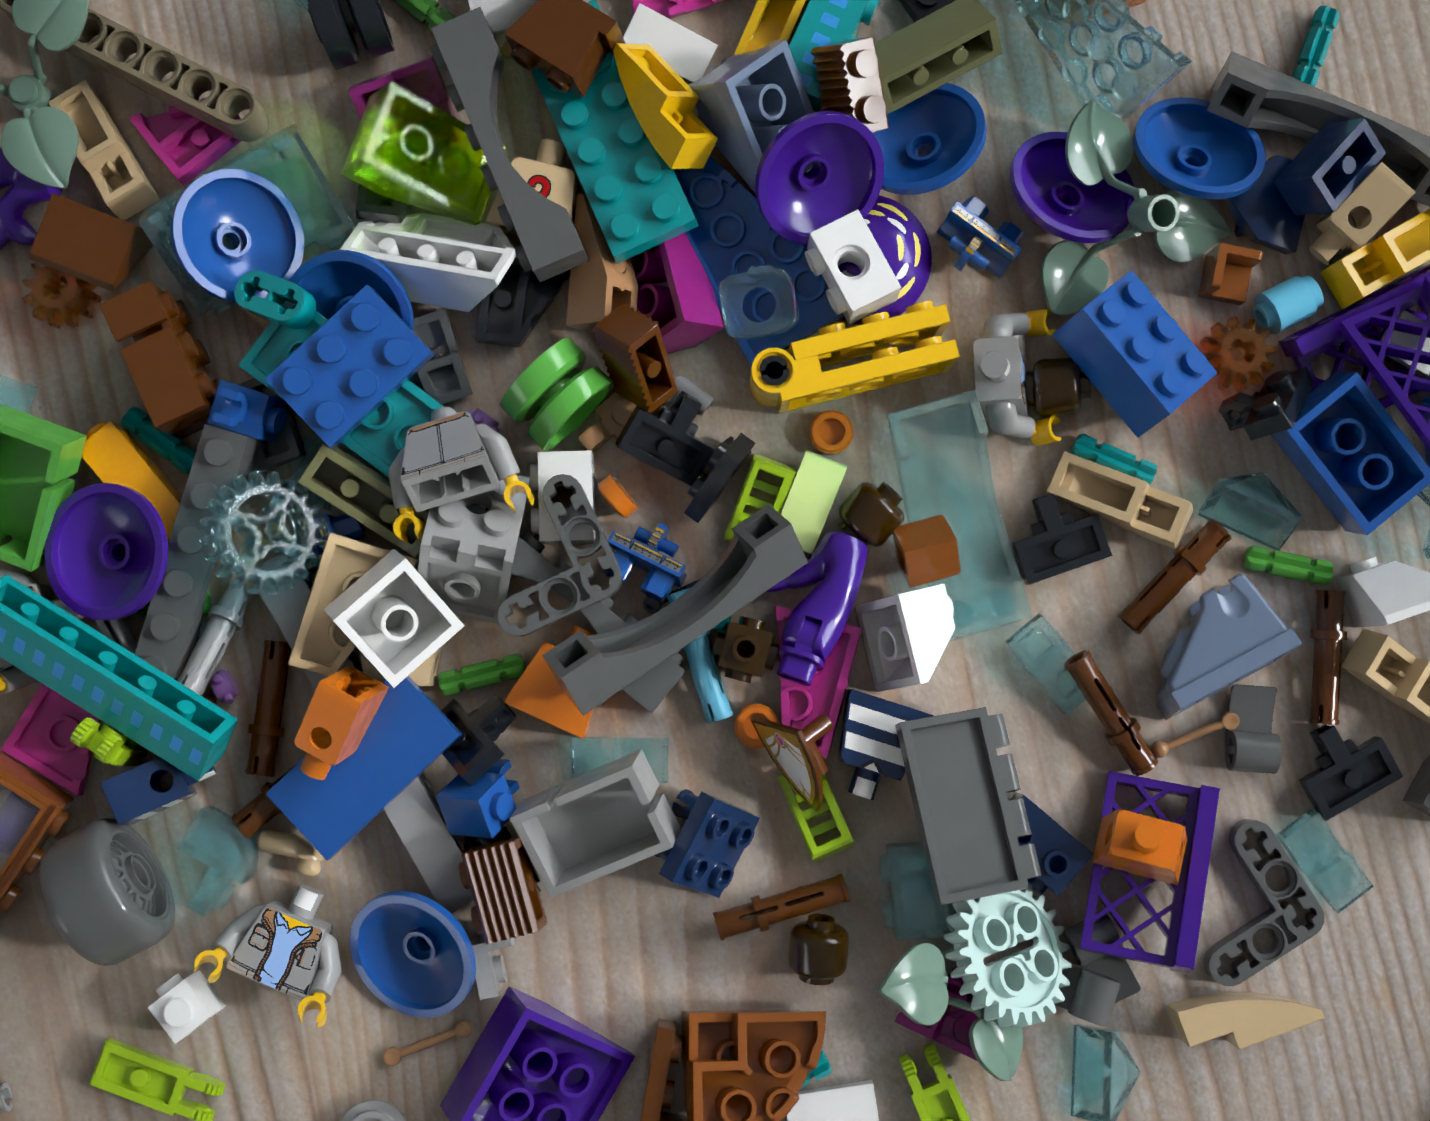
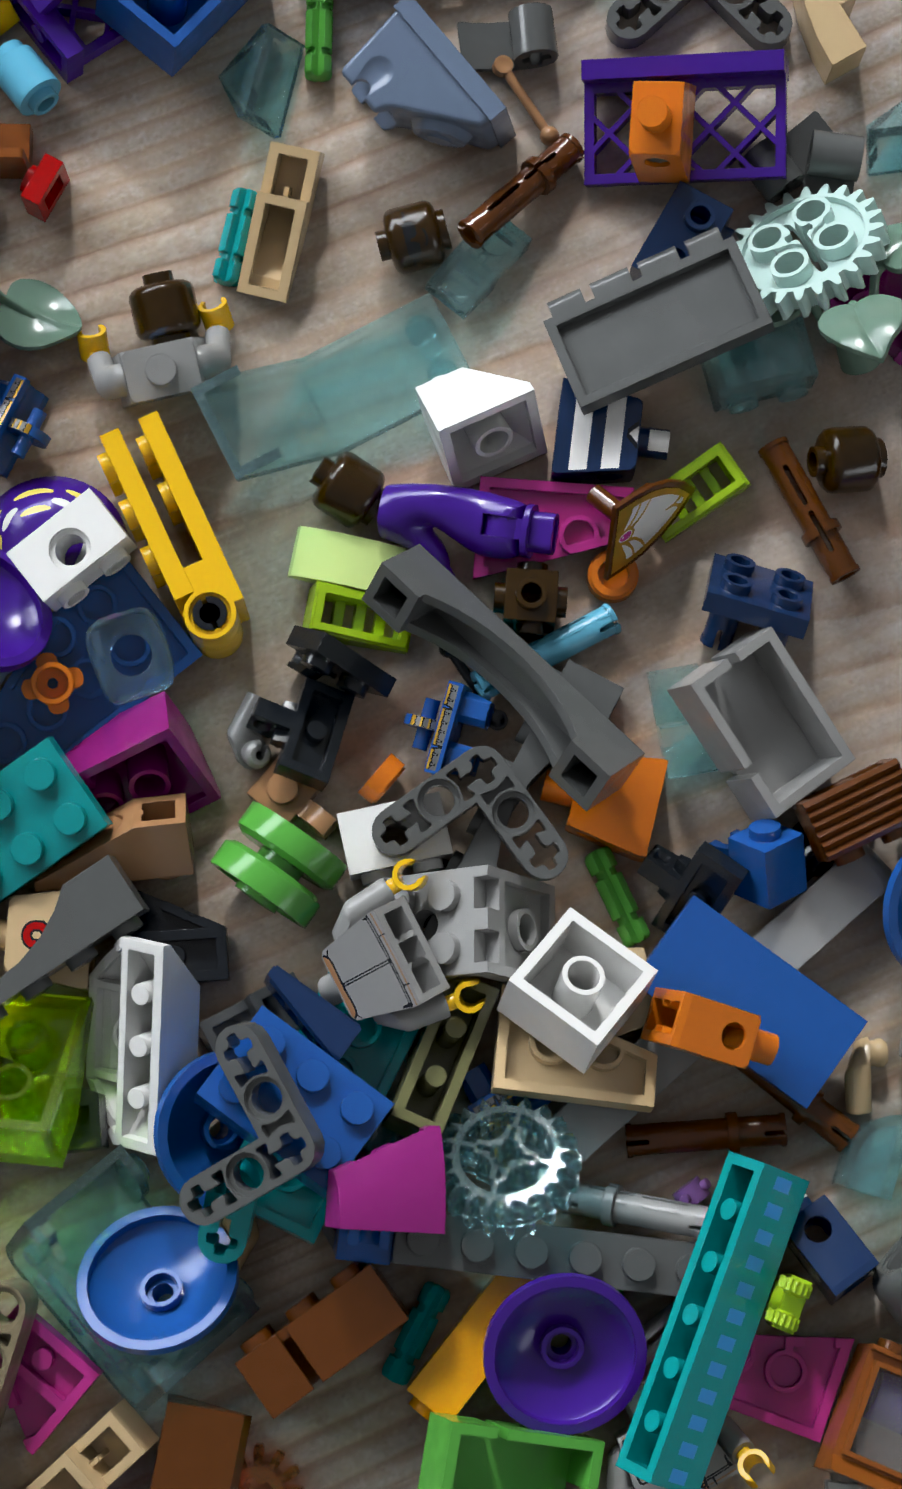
camera: 100 degrees left, 5 degrees down
medium lavender piece [468,408,500,433] -> none
reddish brown brick [592,304,678,413] -> none
orange tile [809,410,854,455] -> none
dark orange panel [893,515,961,588] -> none
black hinge [1011,494,1112,585] -> none
blue brick [1052,270,1217,438] -> none
reddish brown pin [1118,519,1232,635] -> none
clear orange gear [1200,316,1277,393] -> none
black hinge [1219,367,1314,441] -> none
none -> red plate [20,153,70,222]
none -> orange plate [21,652,84,714]
none -> dark grey beam [179,1021,325,1226]
none -> dark blue slope [264,965,362,1062]
none -> magenta slope [325,1125,446,1234]
none -> dark brown head [375,201,452,274]

